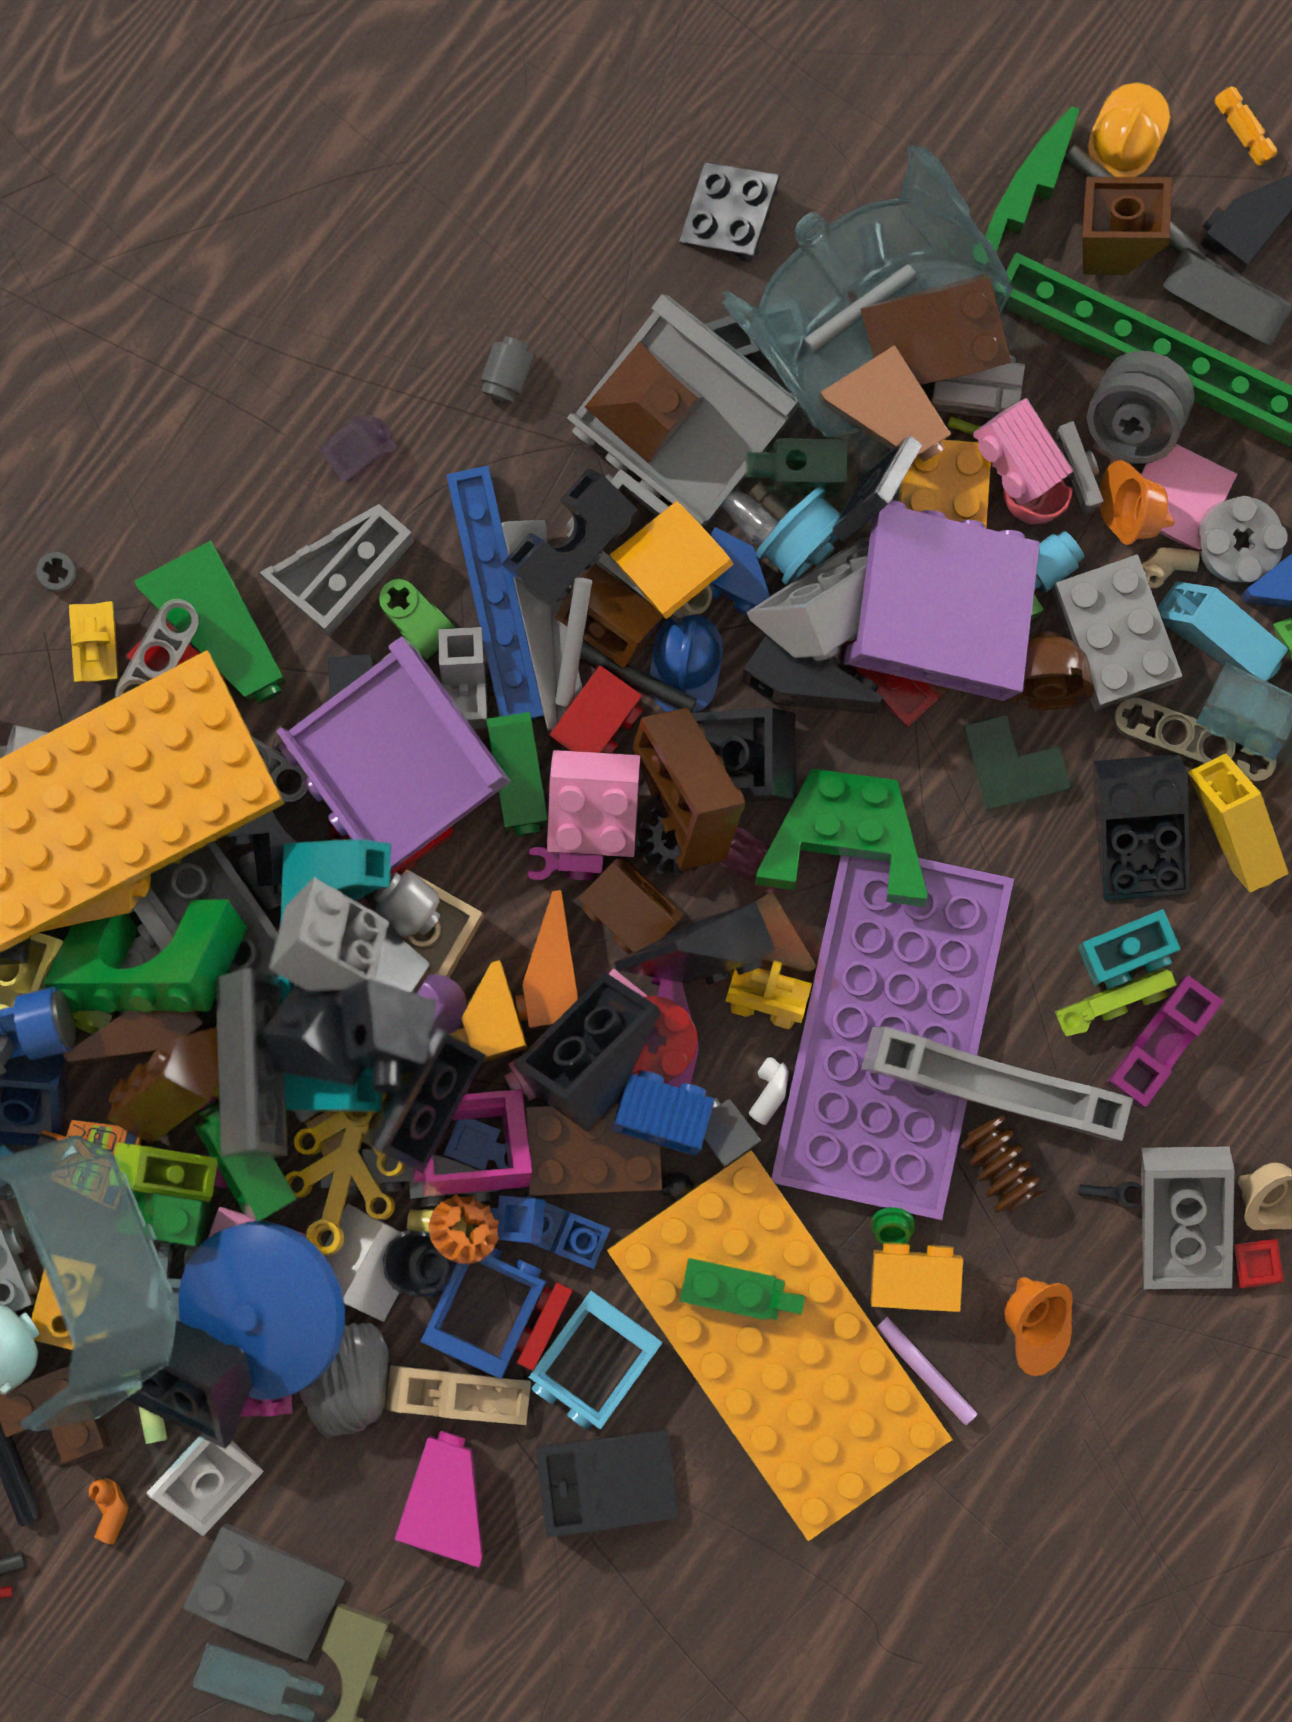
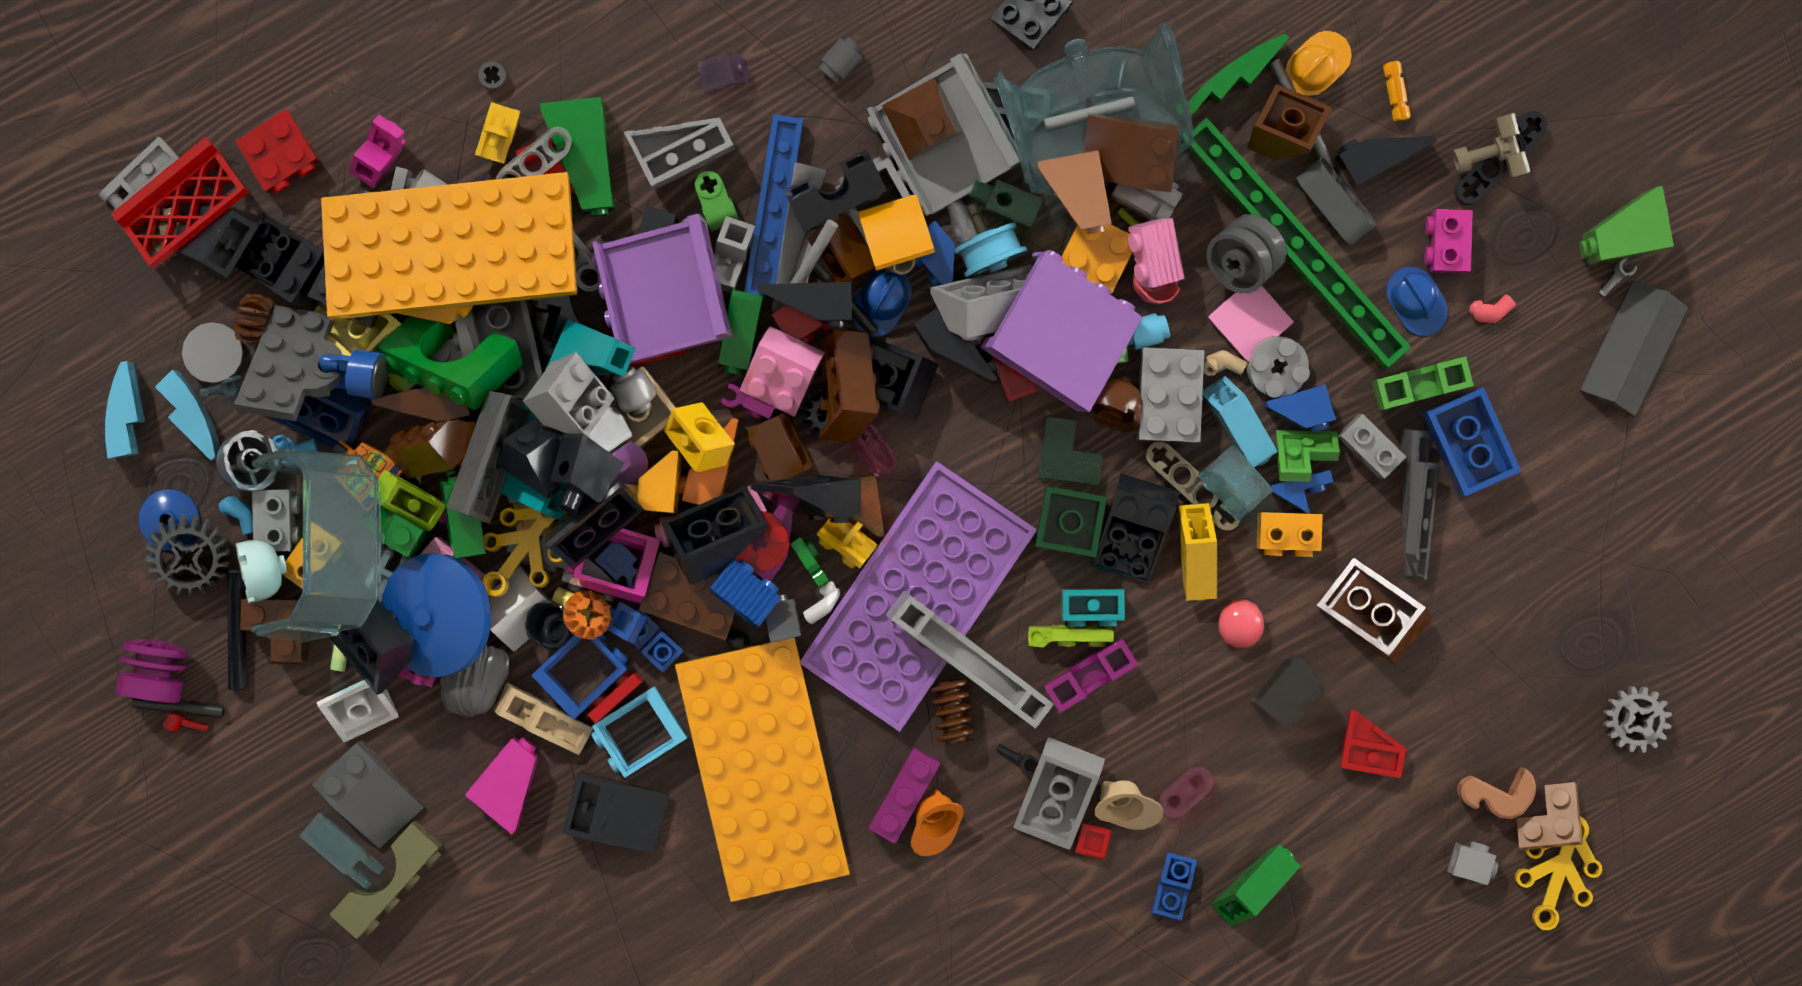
camera: 20 degrees right, 5 degrees up
orange arm [88,1478,129,1545] -> none
green hinge [679,1257,805,1320] -> none
green wing [755,769,927,907] -> none
black tile [832,435,922,542] -> none
light orange brick [870,1243,963,1312] -> none
green plate [871,1207,915,1245] -> none
lavender bar [875,1317,978,1425] -> none
light grey plate [1054,421,1104,514] -> none
orange piece [1099,460,1175,545] -> none
none -> yellow brick [664,402,735,473]
none -> black slope [757,282,853,330]
none -> green plate [790,537,829,587]
none -> magenta arch [868,746,941,844]
none -> dark green brick [1034,486,1107,557]

